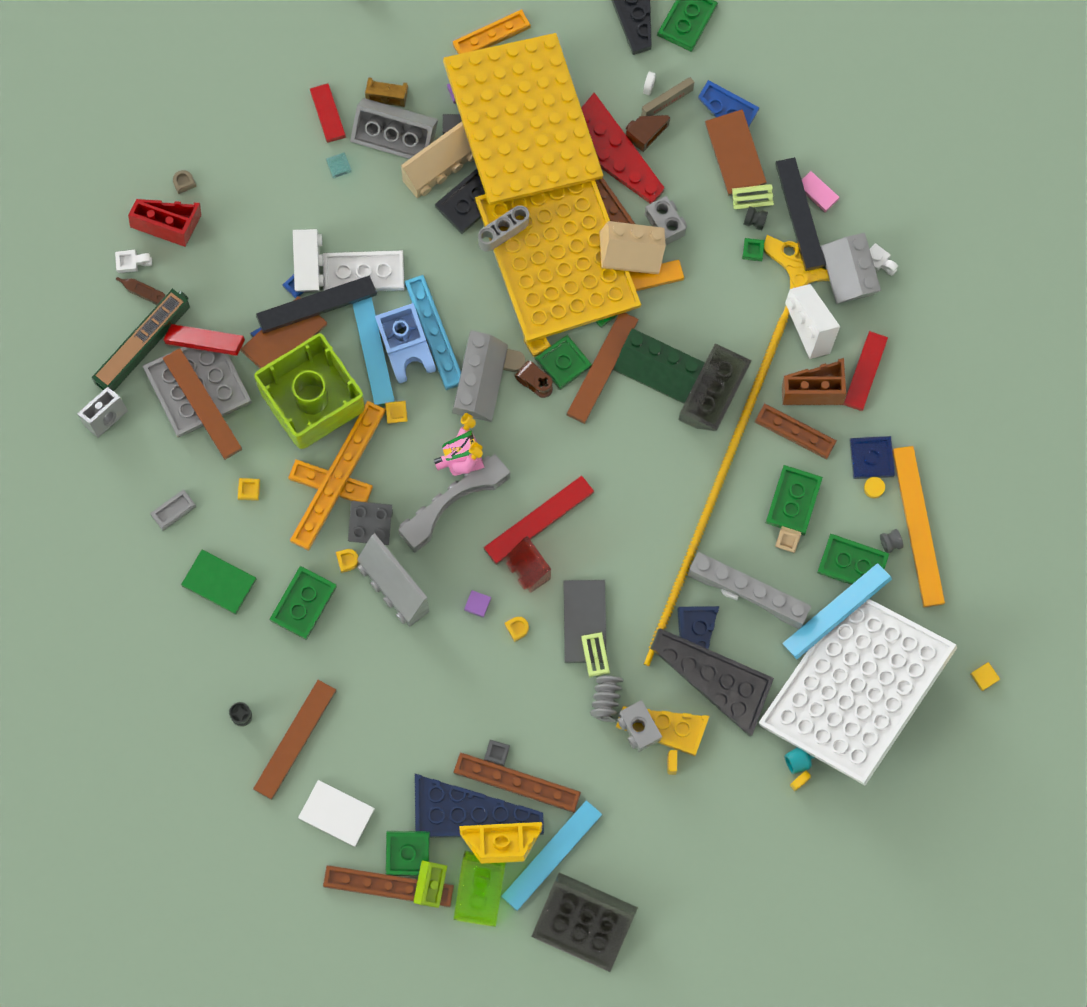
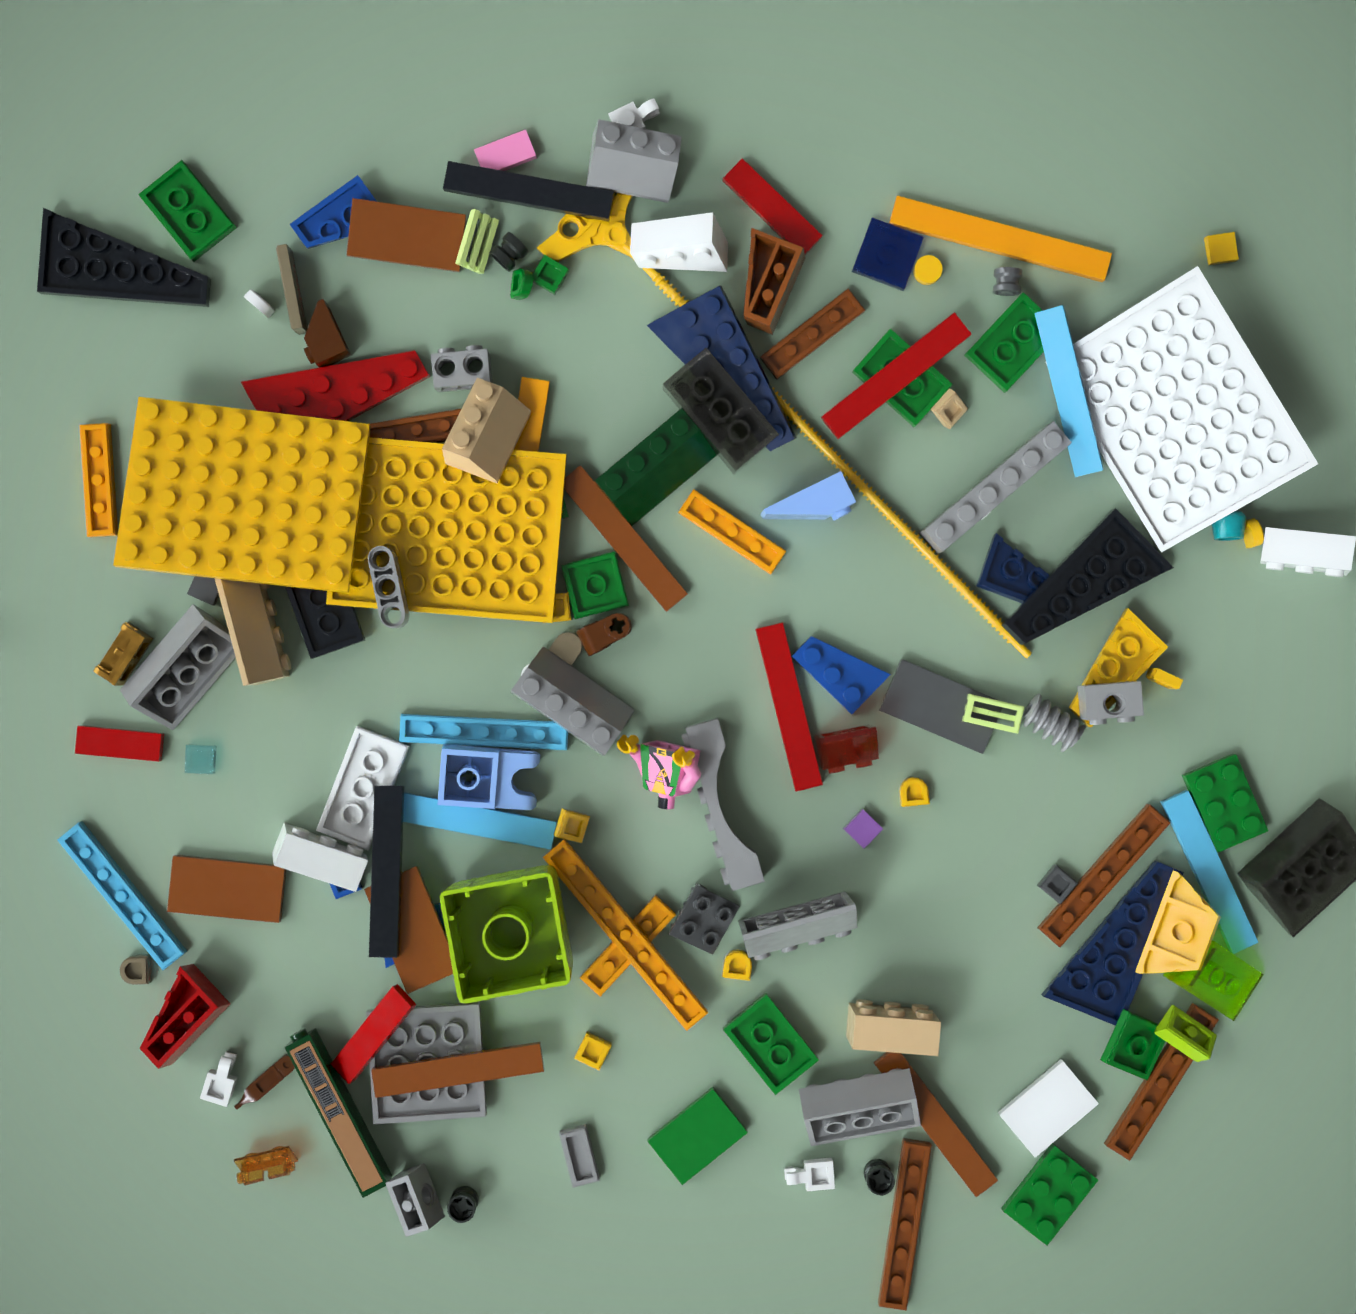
camera: 60 degrees left, 15 degrees up
none -> medium azure tile [57,821,187,970]
none -> dark orange tile [167,855,286,923]
none -> clear orange hinge [234,1146,298,1186]
none -> pearl dark grey wheel [447,1186,478,1223]
none -> green tile [510,268,533,300]
none -> dark blue wing [647,285,797,451]
none -> light orange tile [678,489,786,575]
none -> light blue slope [760,471,856,521]
none -> white plate [784,1158,835,1191]
none -> blue wing [791,636,891,714]
none -> light grey slope [799,1068,921,1146]
none -> red tile [821,312,972,439]
none -> tan brick [846,999,941,1056]
none -> dark orange tile [878,1138,932,1311]
none -> green plate [1001,1143,1098,1246]
none -> green plate [1182,754,1268,853]
none -> white wedge [1260,527,1356,577]

